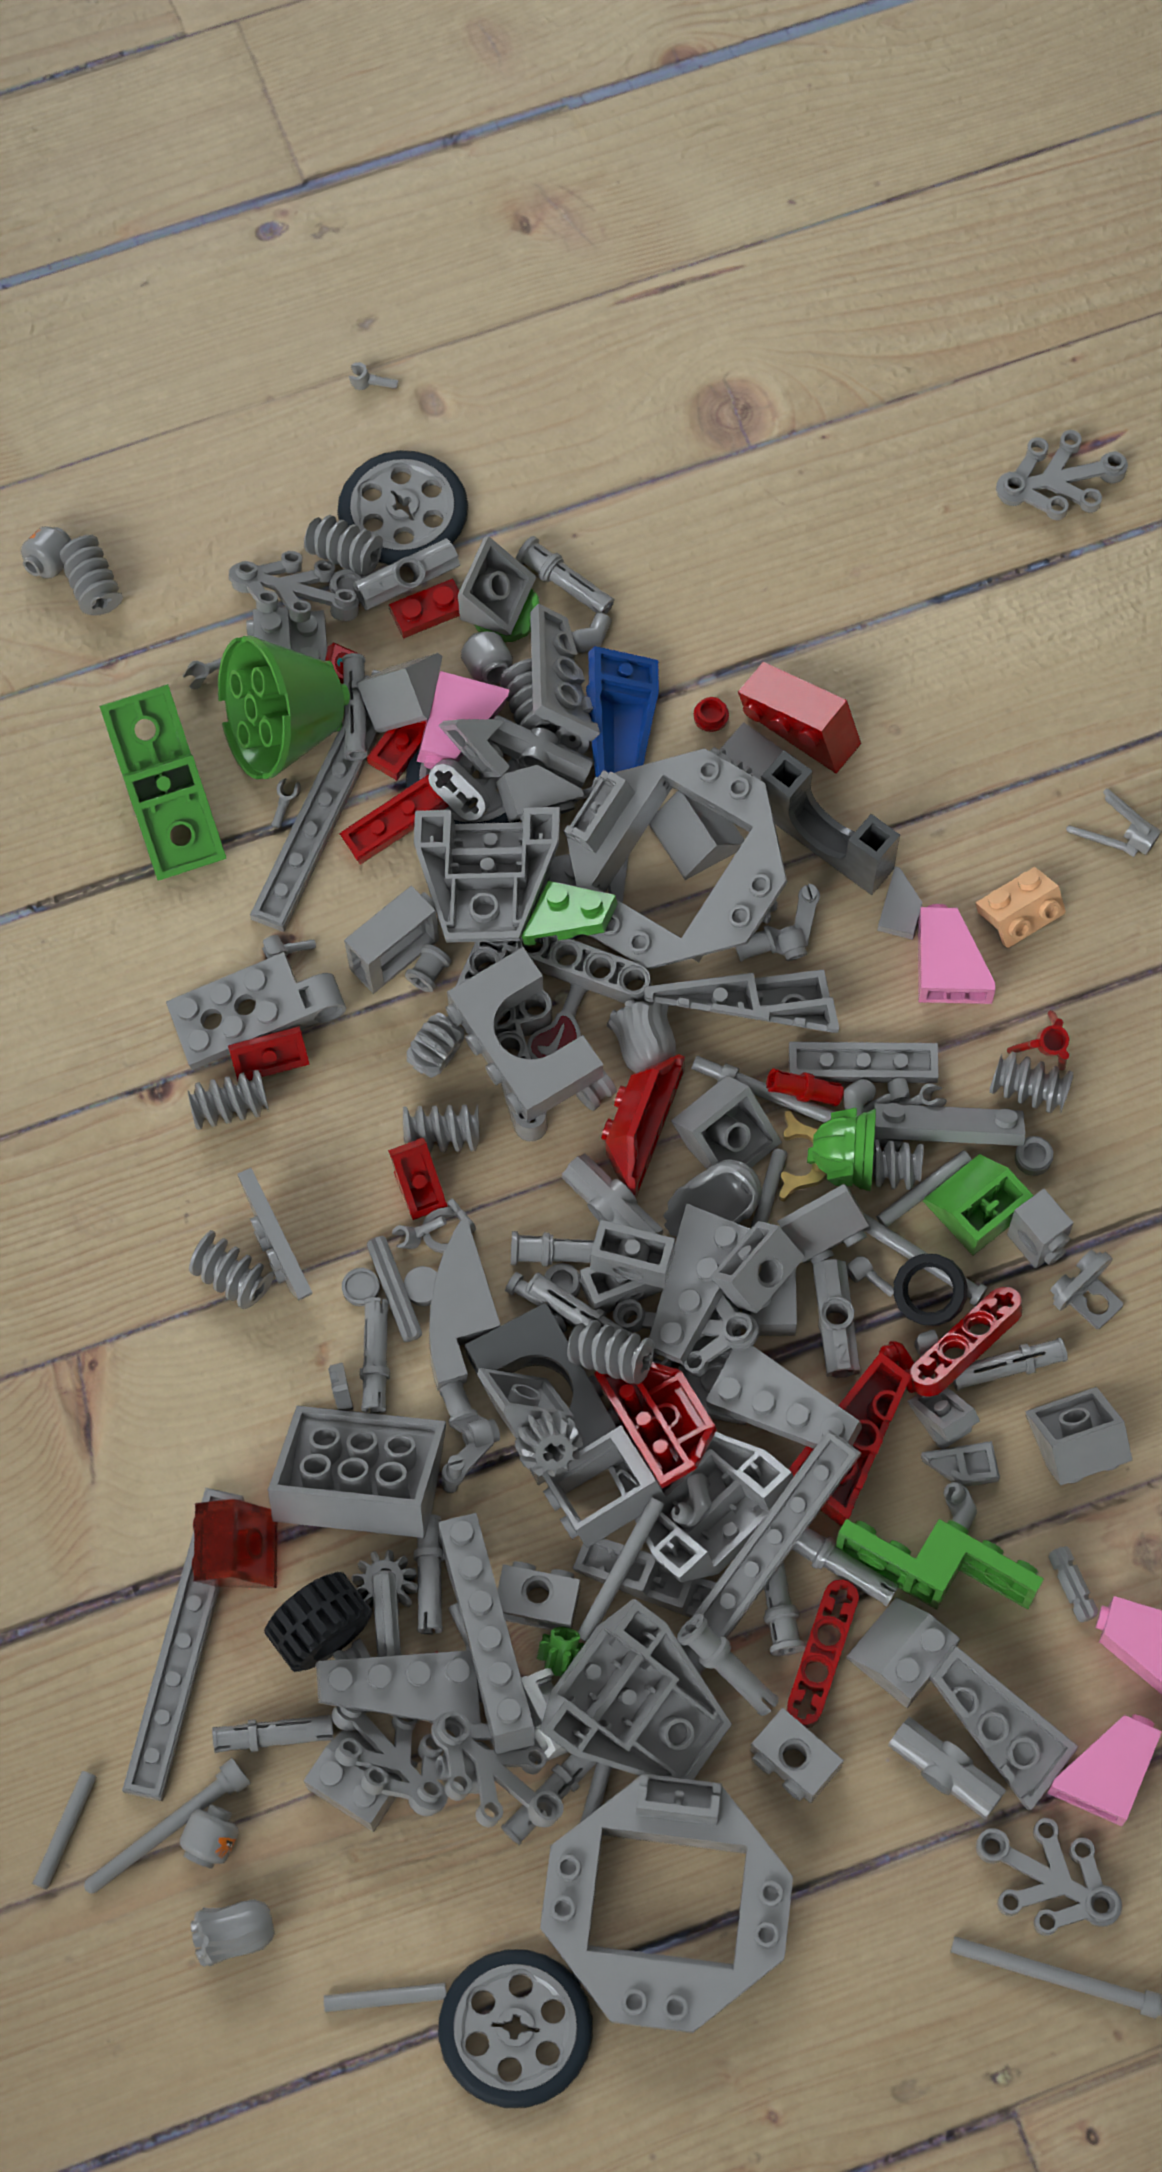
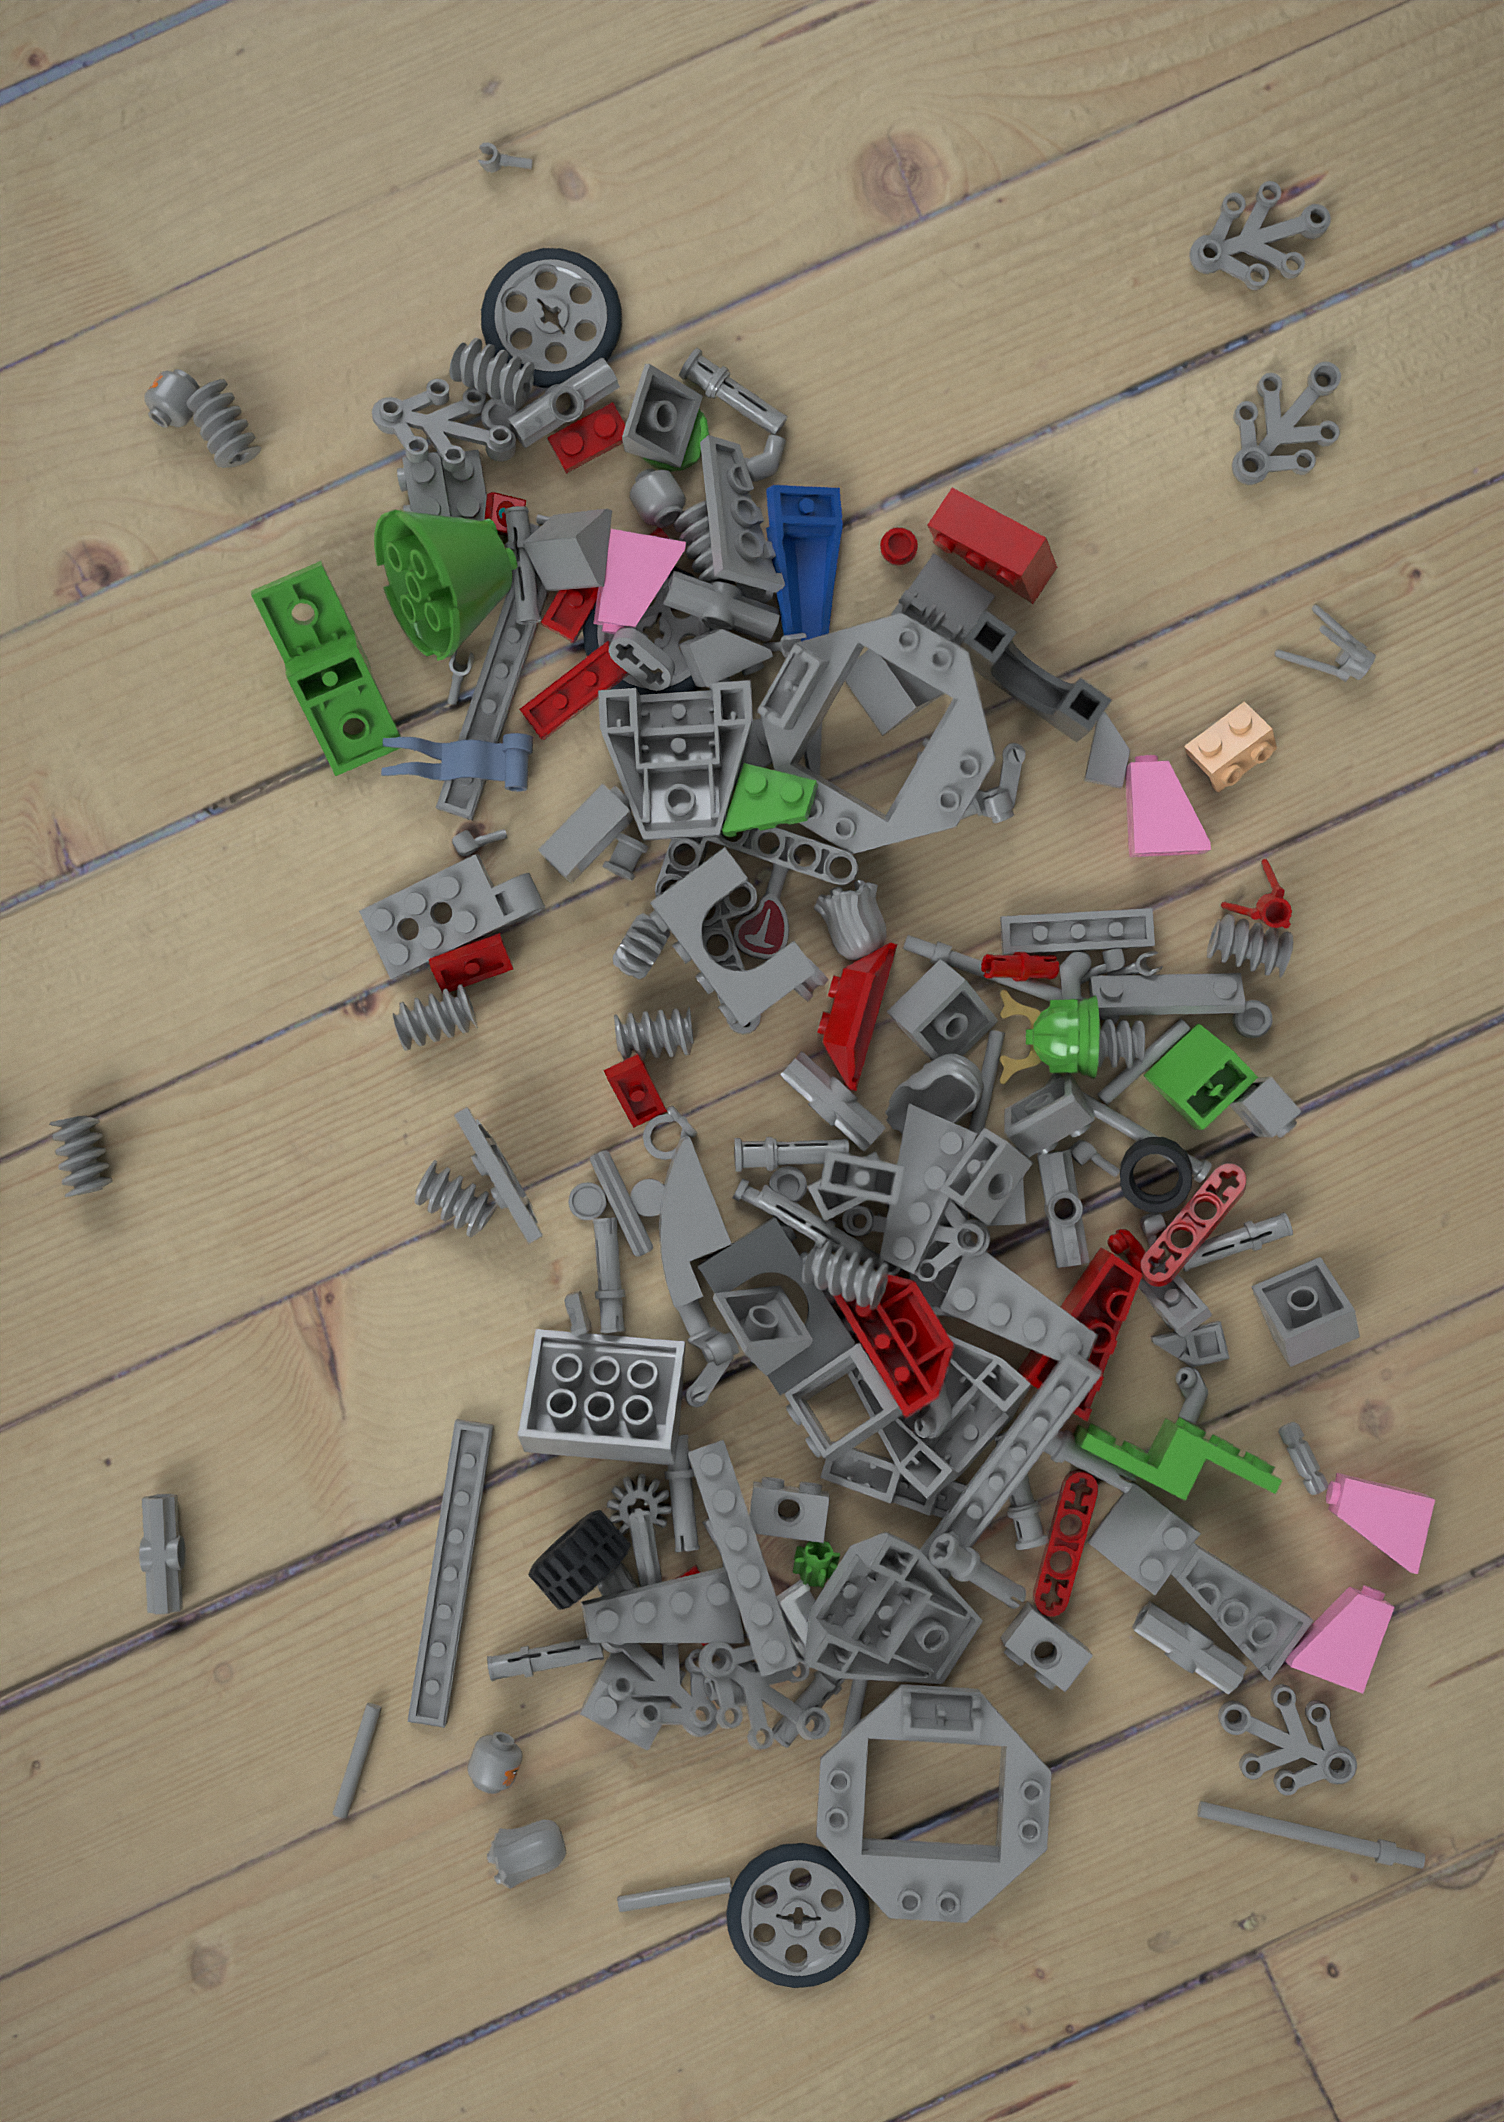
camera: 10 degrees left, 20 degrees up
light grey piece [84,1758,251,1893] -> none
light grey hand [182,658,222,689] -> none
clear red slope [192,1499,278,1589] -> none
light grey hand [392,1216,447,1249] -> none
light grey slope [439,719,510,778] -> none
light grey gear [515,1409,583,1477] -> none
light grey bar [578,1497,665,1642] -> none
light grey wedge [644,969,839,1033] -> none
light grey bracket [1050,1250,1123,1329] -> none
none -> sand blue flag [381,733,533,791]
none -> light grey plant [1232,362,1341,485]

